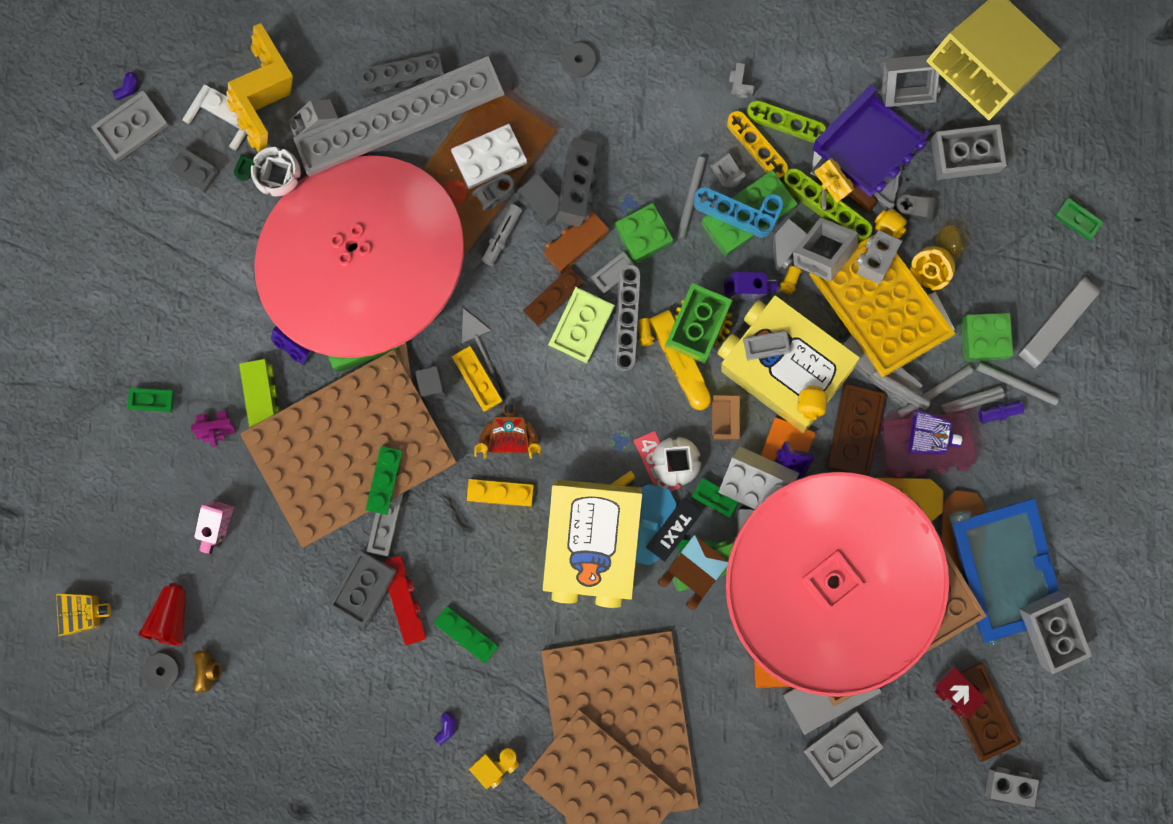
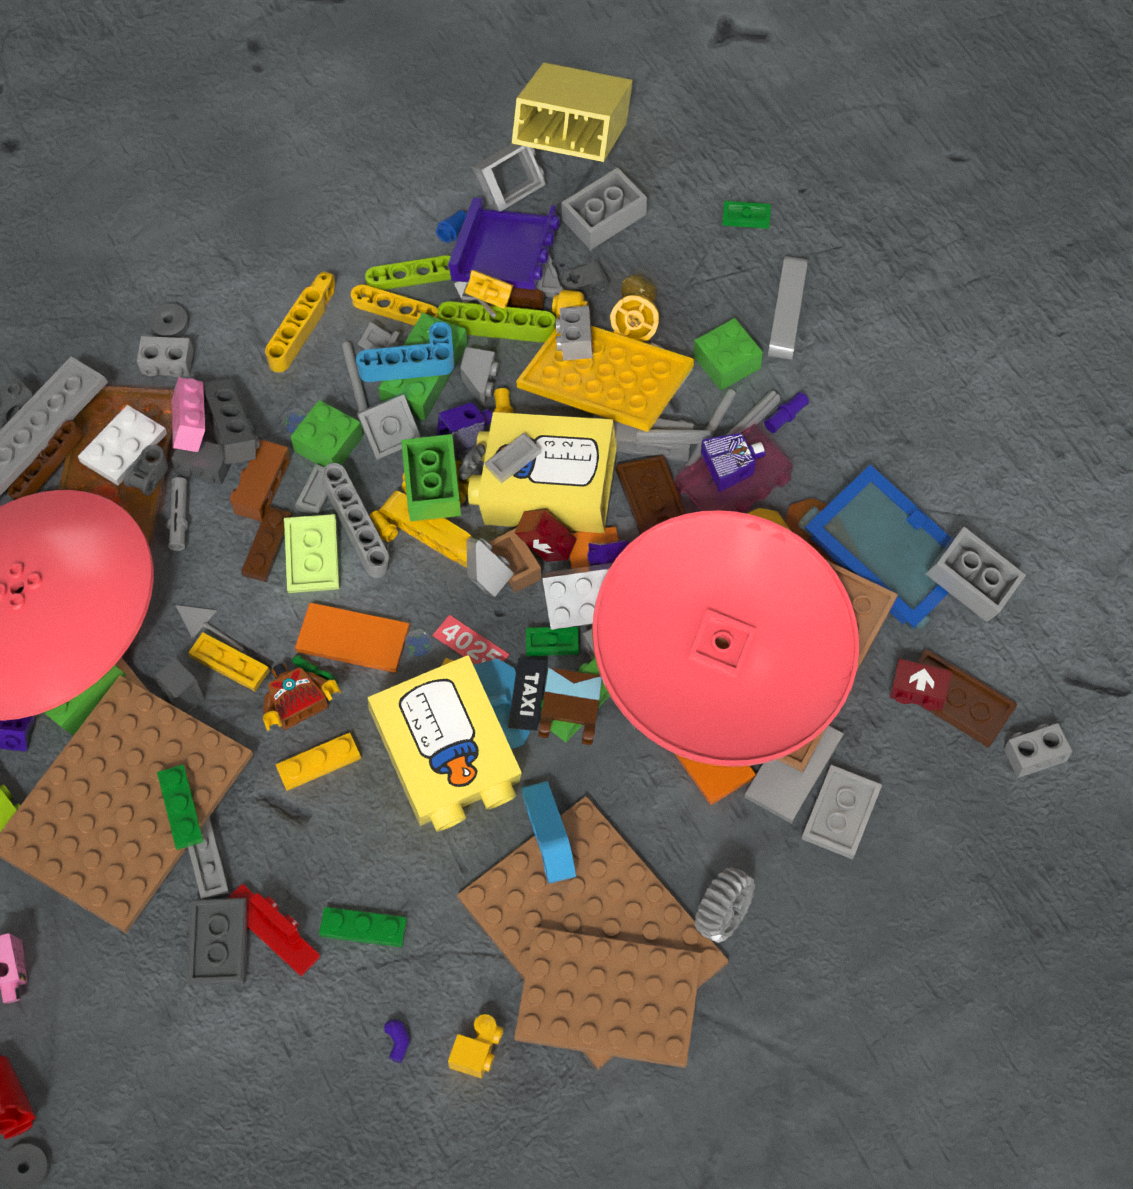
camera: 30 degrees left, 20 degrees down
pearl gold piece [193,650,221,693] -> none
white piece [652,437,701,486] -> none
light grey bracket [729,63,754,98] -> none
light grey window [793,217,858,282] -> none
yellow head [797,385,828,420] -> none
light grey bar [976,362,1059,406] -> none
none -> reddish brown beam [8,420,83,500]
none -> light grey brick [137,336,194,377]
none -> bright pink brick [172,377,205,452]
none -> yellow piece [265,271,335,372]
none -> green piece [292,655,338,684]
none -> orange tile [295,603,410,673]
none -> light grey tile [356,393,421,460]
none -> blue cone [436,210,467,243]
none -> dark grey gear [457,443,485,481]
none -> light grey slope [466,537,514,597]
none -> dark red brick [514,510,577,562]
none -> dark azure beam [521,781,576,884]
none -> light grey gear [695,867,755,943]

